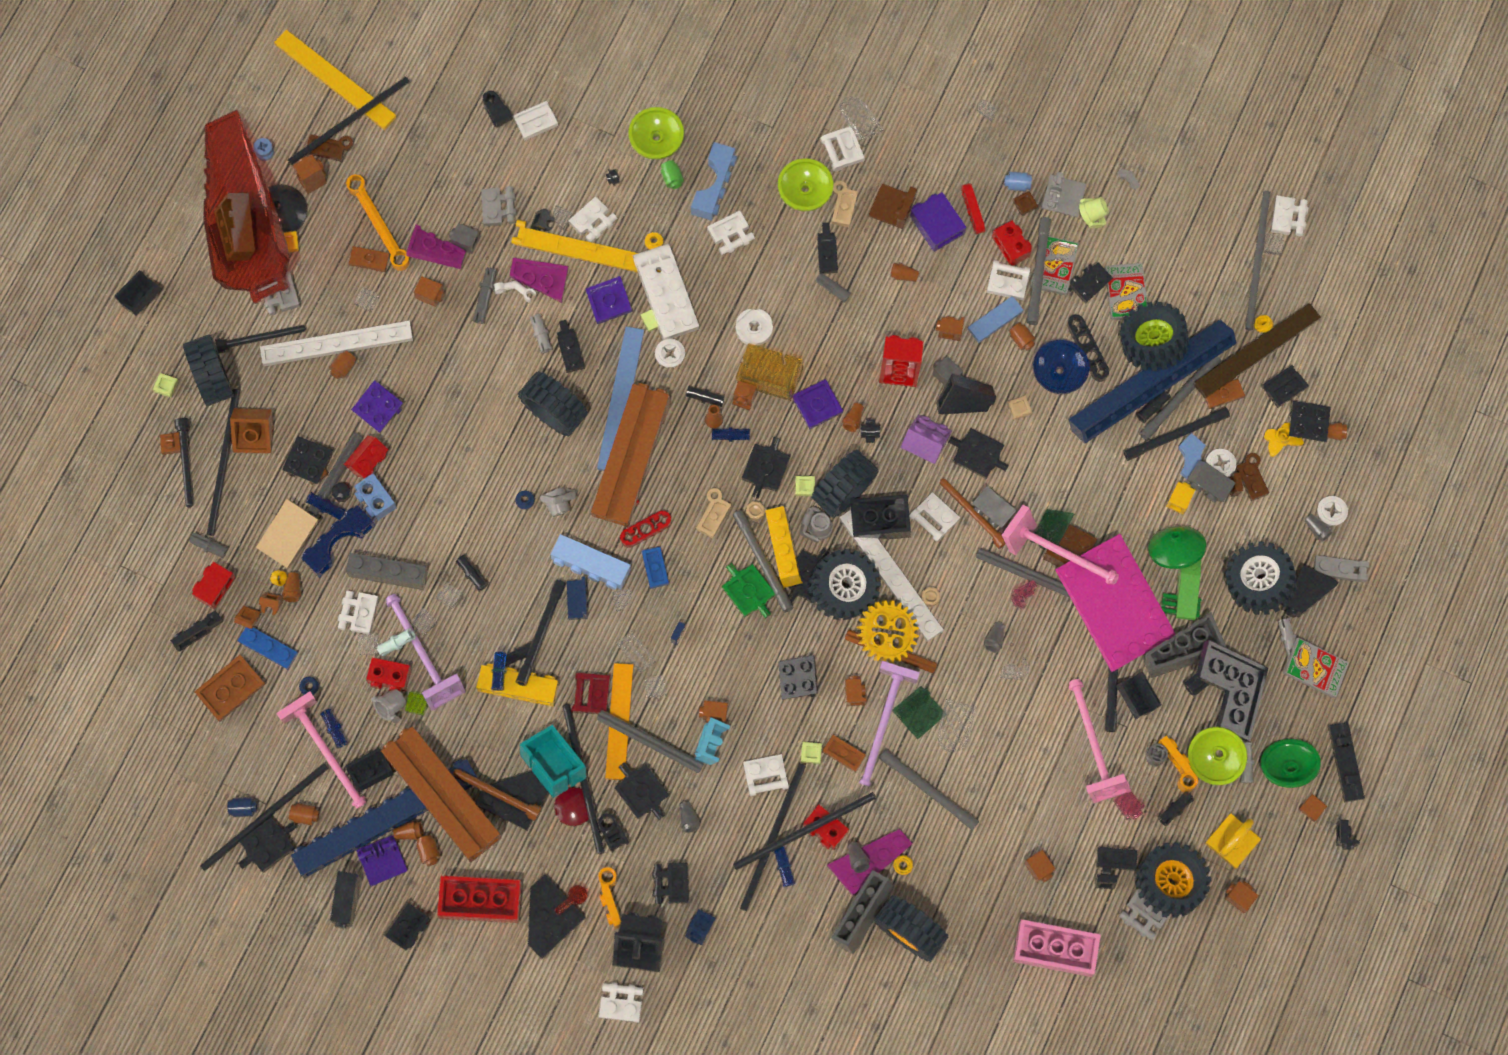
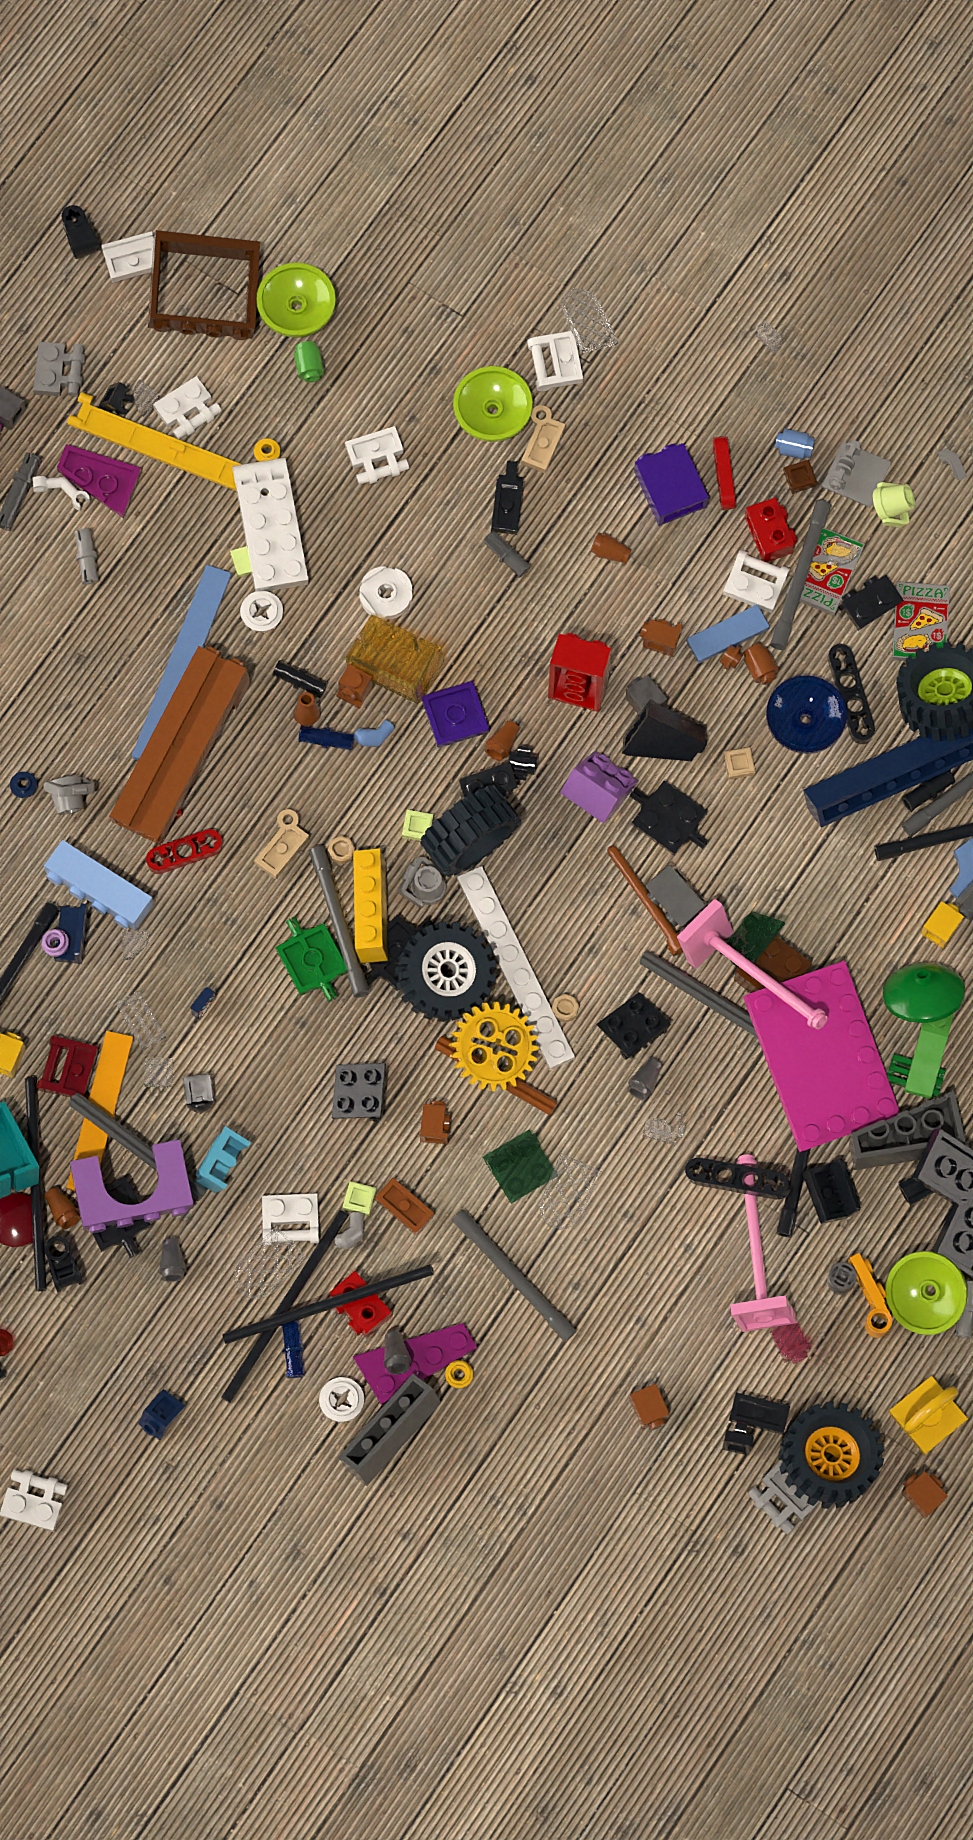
camera: 10 degrees right, 0 degrees up
black wheel [518,371,588,437] -> none
black hinge [557,320,585,373] -> none
dark purple plate [586,276,633,324] -> none
light orange plate [598,867,621,929] -> none
black plate [606,169,620,186] -> none
black piece [612,912,663,973] -> none
blue plate [642,547,669,589] -> none
black plate [652,863,689,905] -> none
medium blue arch [691,142,737,221] -> none
dark orange brick [699,700,728,724] -> none
black plate [742,437,790,499] -> none
black slope [850,494,911,539] -> none
lavender tile [859,661,920,787] -> none
reddish brown bracket [869,184,917,229] -> none
black wheel [874,895,949,962] -> none
white plate [909,492,960,542] -> none
clear pink bracket [1011,580,1037,611] -> none
bright pink brick [1013,919,1101,977] -> none
black pin [1158,791,1194,826] -> none
none -> lavender plate [42,929,69,957]
none -> dark orange cone [44,1187,81,1229]
none -> medium lavender arch [70,1139,193,1233]
none -> reddish brown window [148,230,260,340]
none -> plate [183,1073,215,1114]
none -> clear window [234,1226,308,1299]
none -> white gear [319,1377,364,1423]
none -> light grey arm [335,1212,363,1249]
none -> medium blue arm [354,720,395,747]
none -> black bracket [458,763,518,801]
none -> black hinge [596,992,671,1060]
none -> black beam [685,1158,791,1200]
none -> dark orange plate [720,645,743,670]

